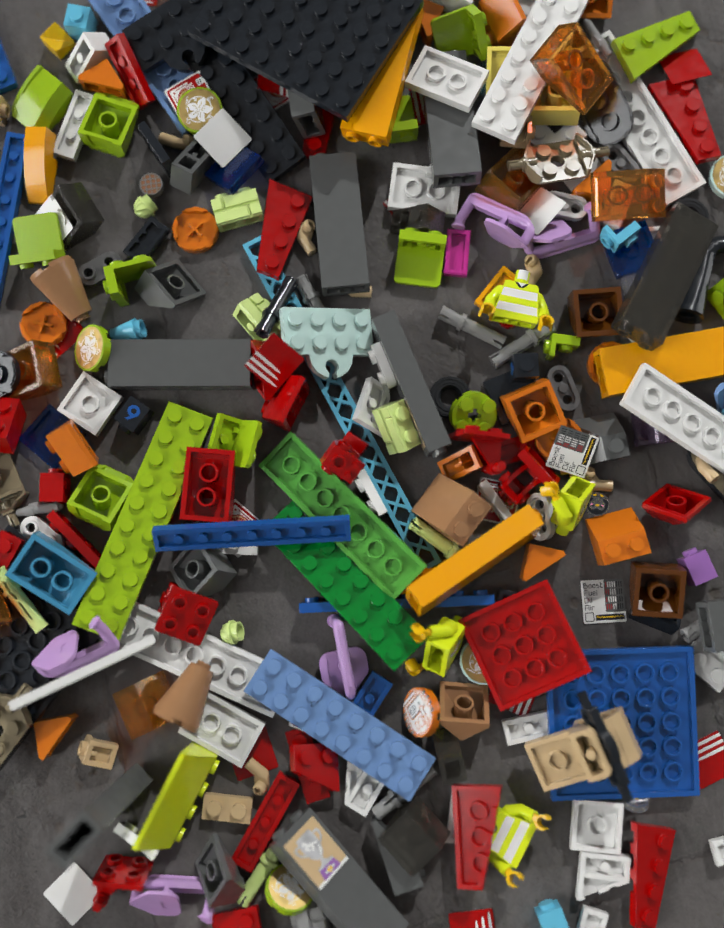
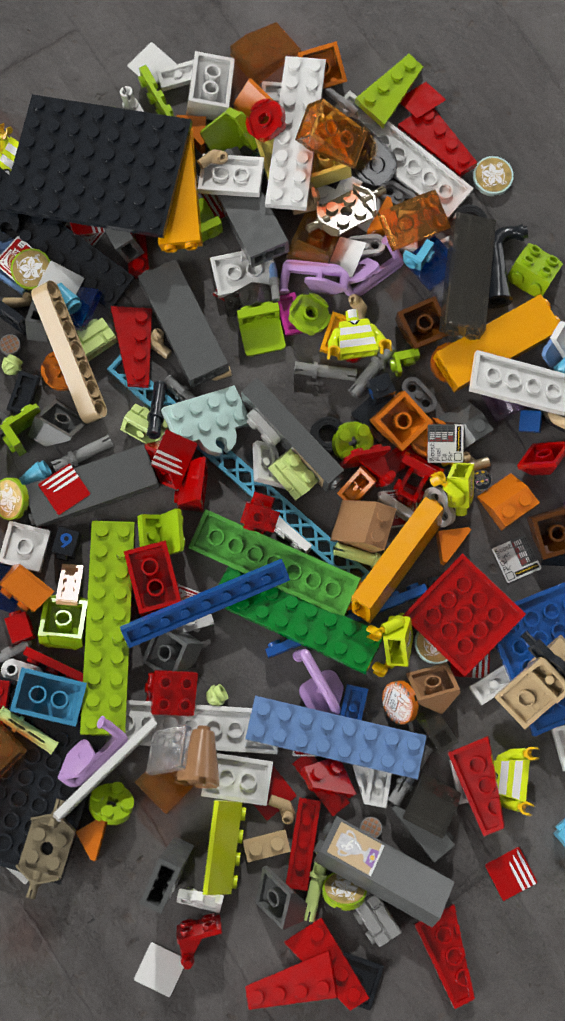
camera: 30 degrees left, 5 degrees down
tan bracket [77,734,119,770] -> none
lavender piece [129,874,215,924] -> none
none -> tan beam [31,280,107,424]
none -> red sticker [38,464,90,515]
none -> light grey pin [51,435,114,472]
none -> plate [55,564,84,606]
none -> medium azure cone [57,283,82,314]
none -> lime plate [89,782,134,825]
none -> clear tile [146,724,192,776]
none -> tan arm [197,150,228,169]
none -> red plate [246,99,286,142]
none -> light grey piece [269,262,280,302]
none -> lime plate [288,293,331,336]
none -> tile [360,817,382,838]
none -> blue tile [519,410,543,433]

